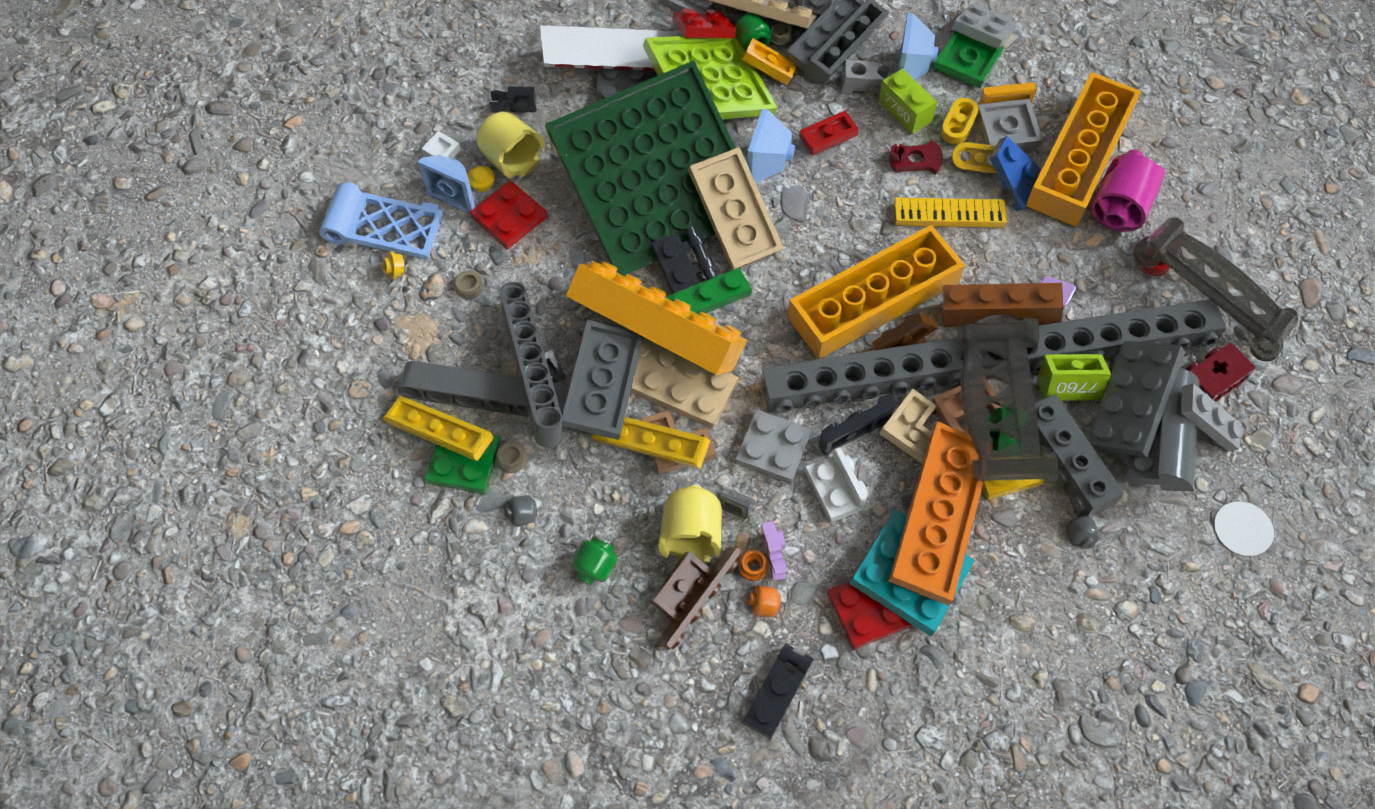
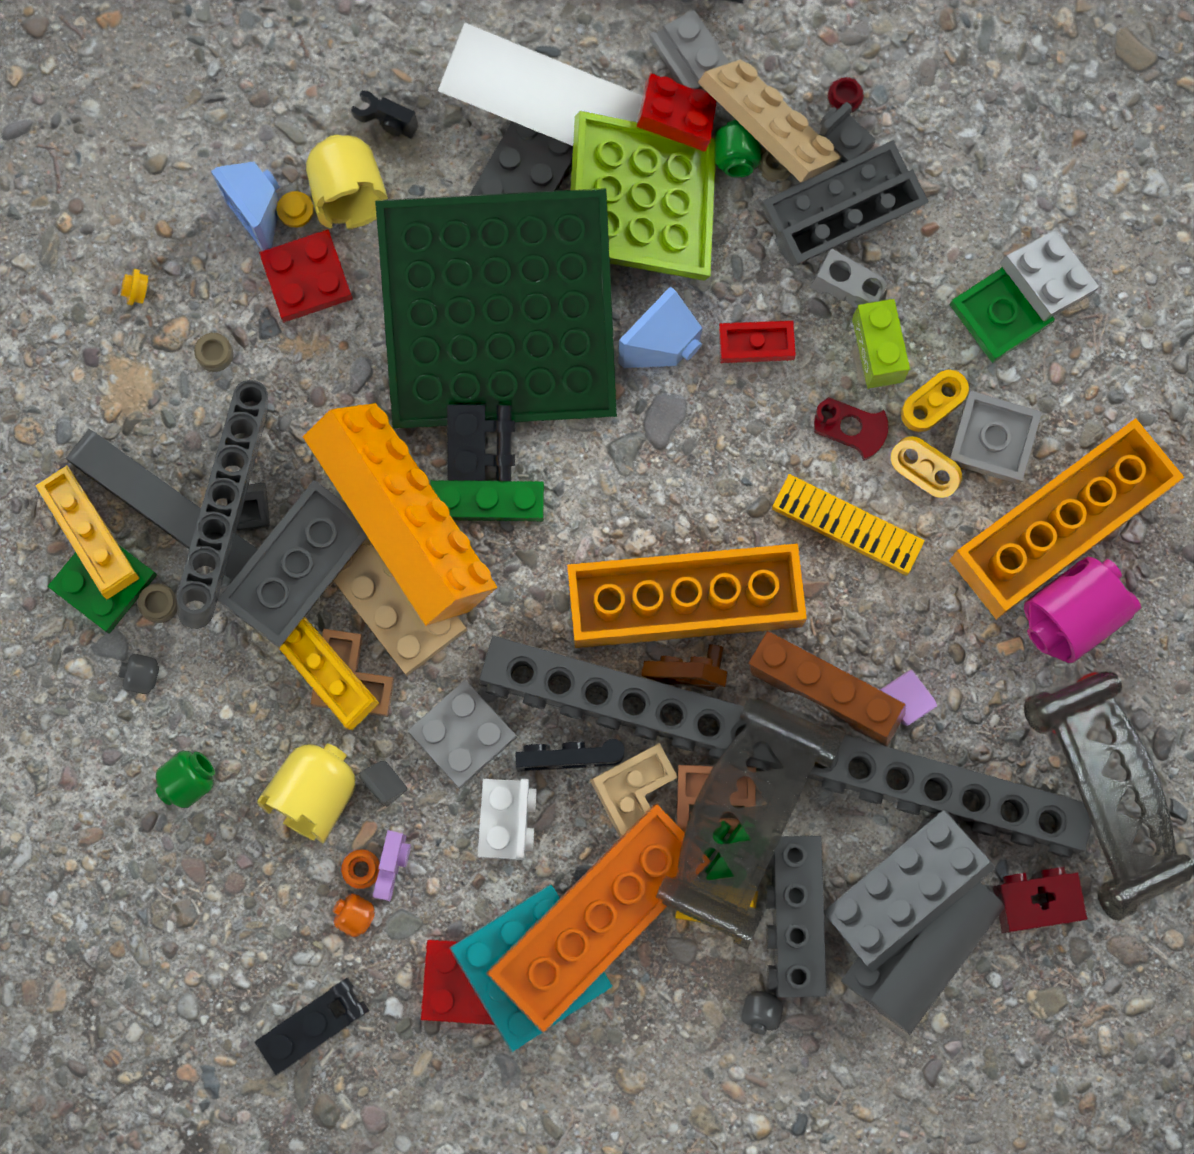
camera: 25 degrees right, 15 degrees up
light blue piece [319,182,443,260] -> none
white plate [421,131,461,159] -> none
bracket [649,546,742,650] -> none
tan plate [688,147,784,270] -> none
light orange plate [742,38,796,85] -> none
light blue slope [897,13,938,80] -> none
light orange plate [978,82,1037,105] -> none
blue wing [989,136,1042,212] -> none
lime brick [1037,354,1111,401] -> none
light grey plate [1181,383,1243,452] -> none
white sticker [1215,501,1274,556] -> none

